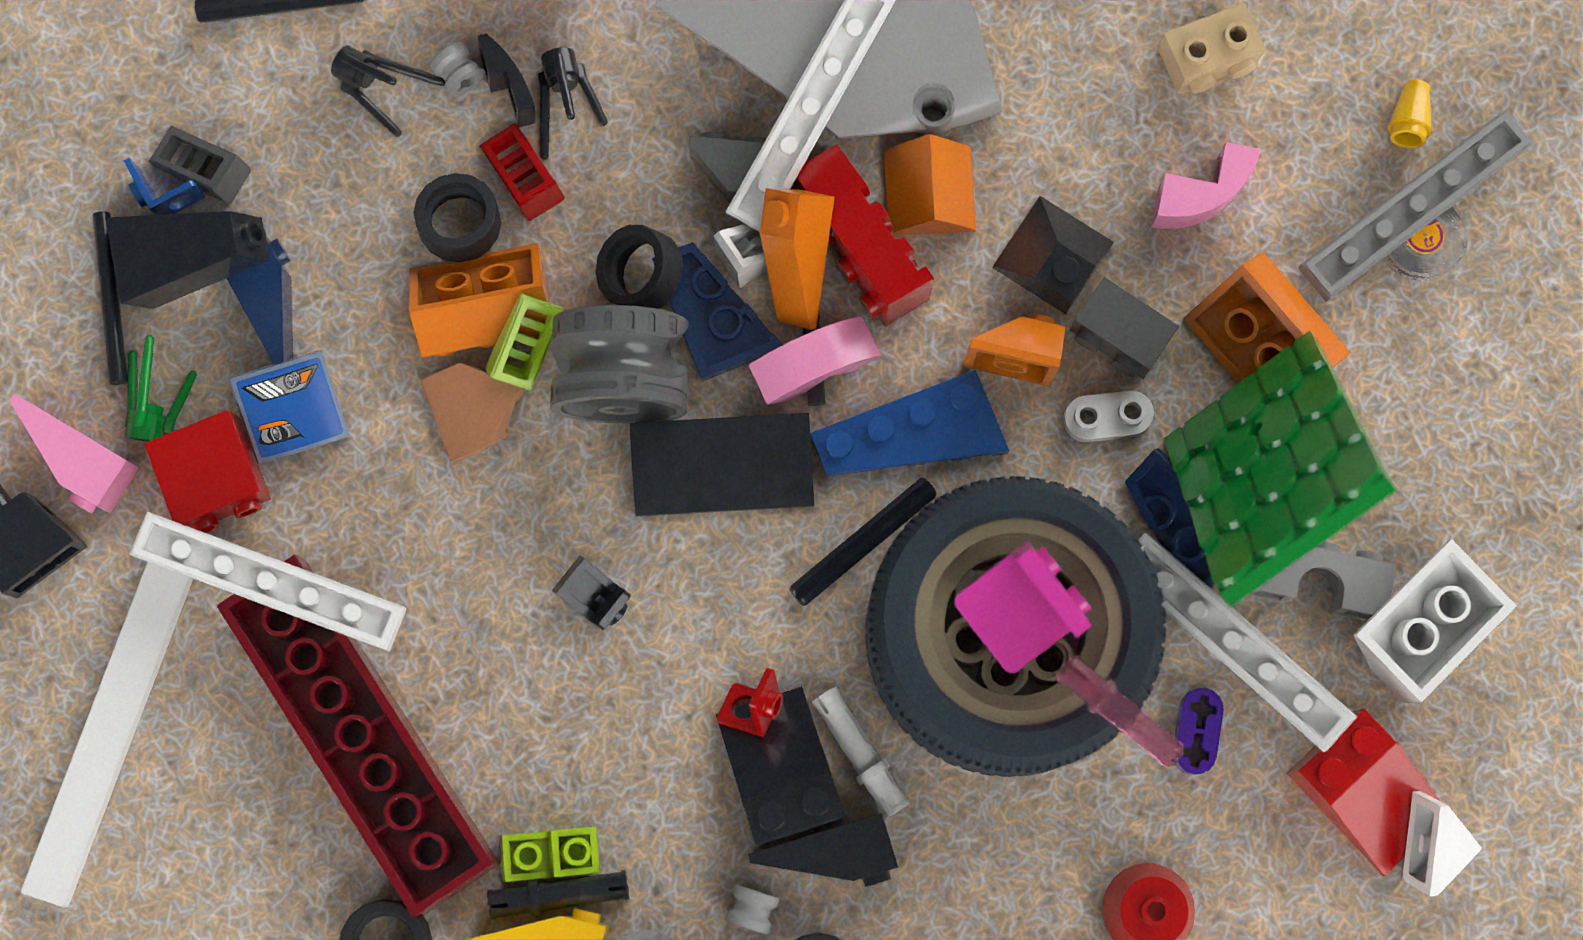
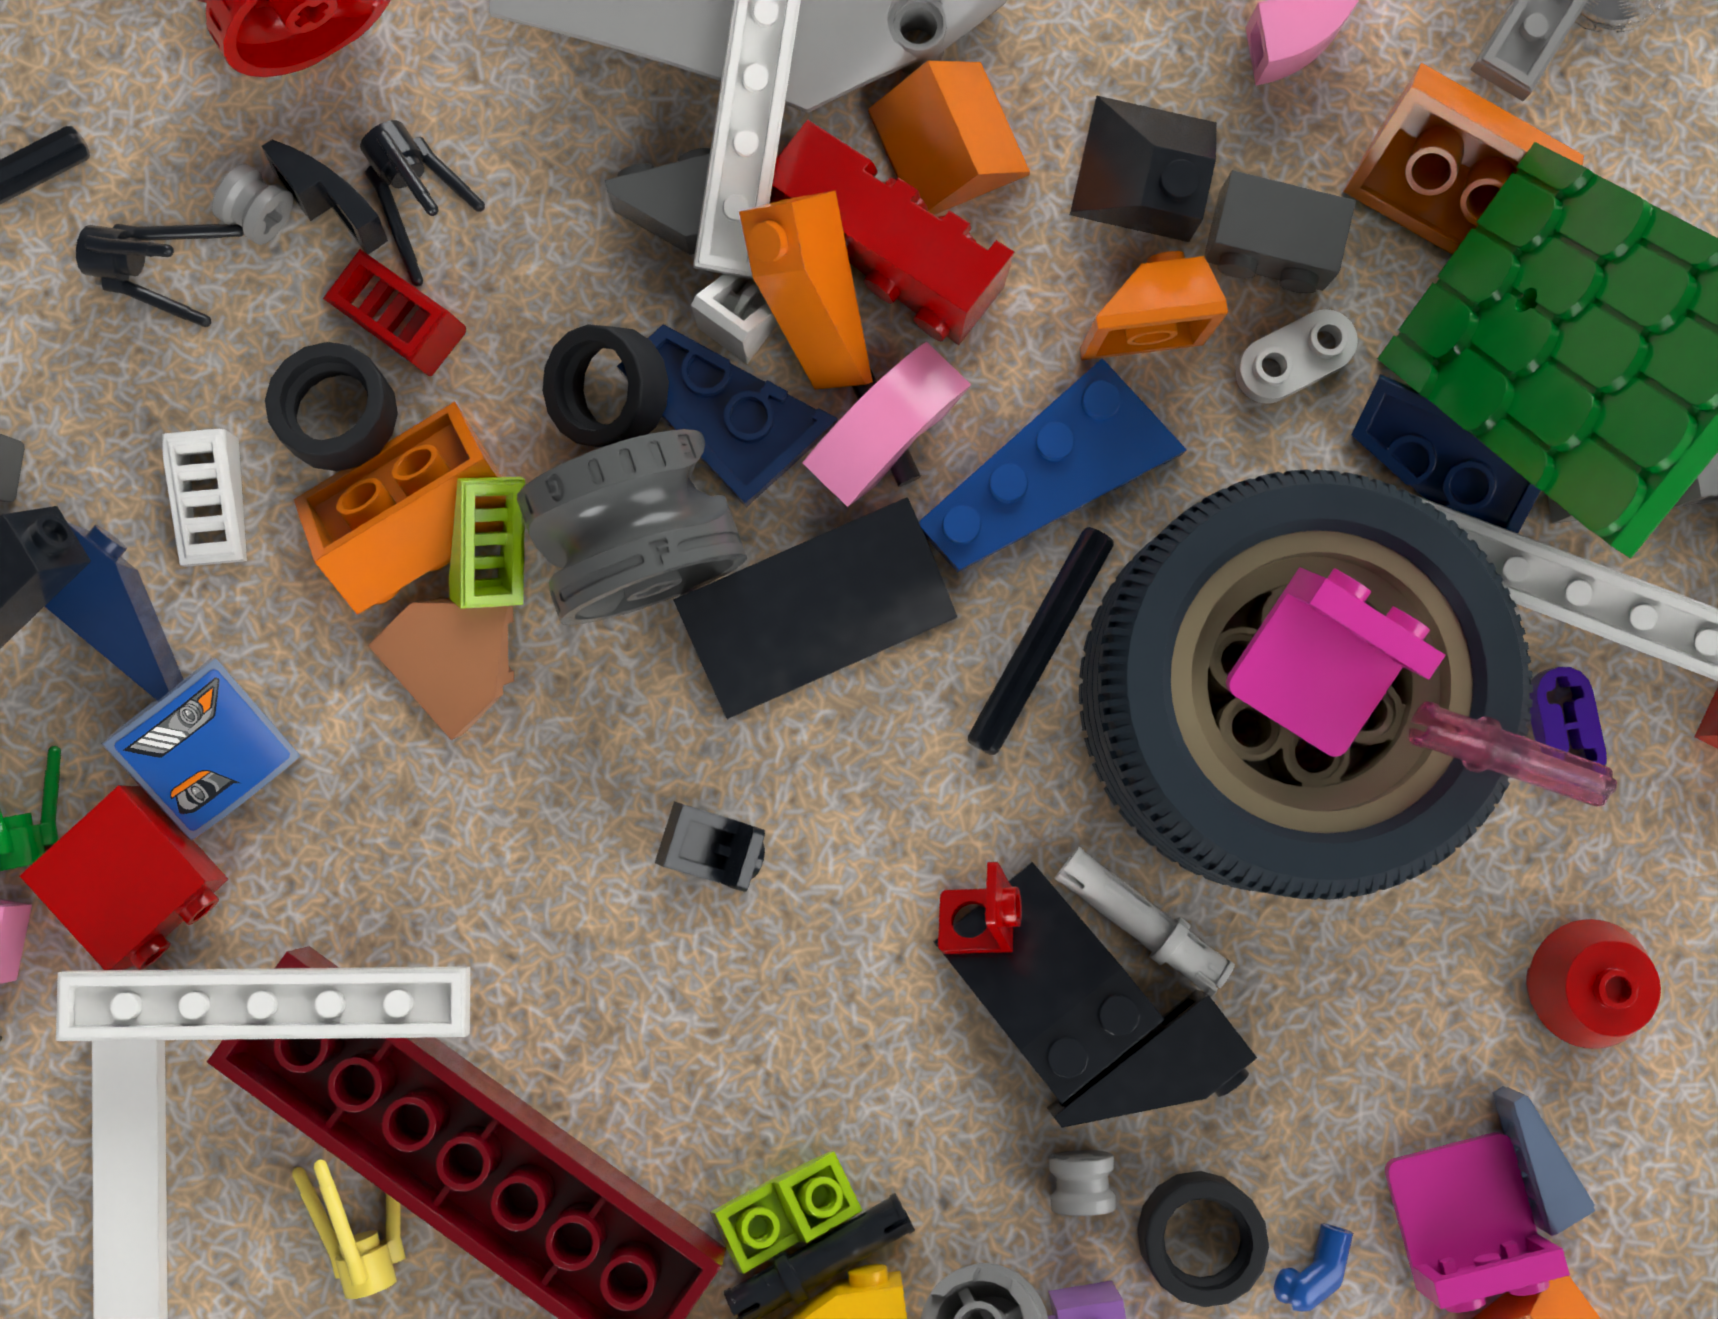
camera: 30 degrees left, 5 degrees up
none -> white slope [162,429,247,567]
none -> light yellow plant [292,1159,406,1299]

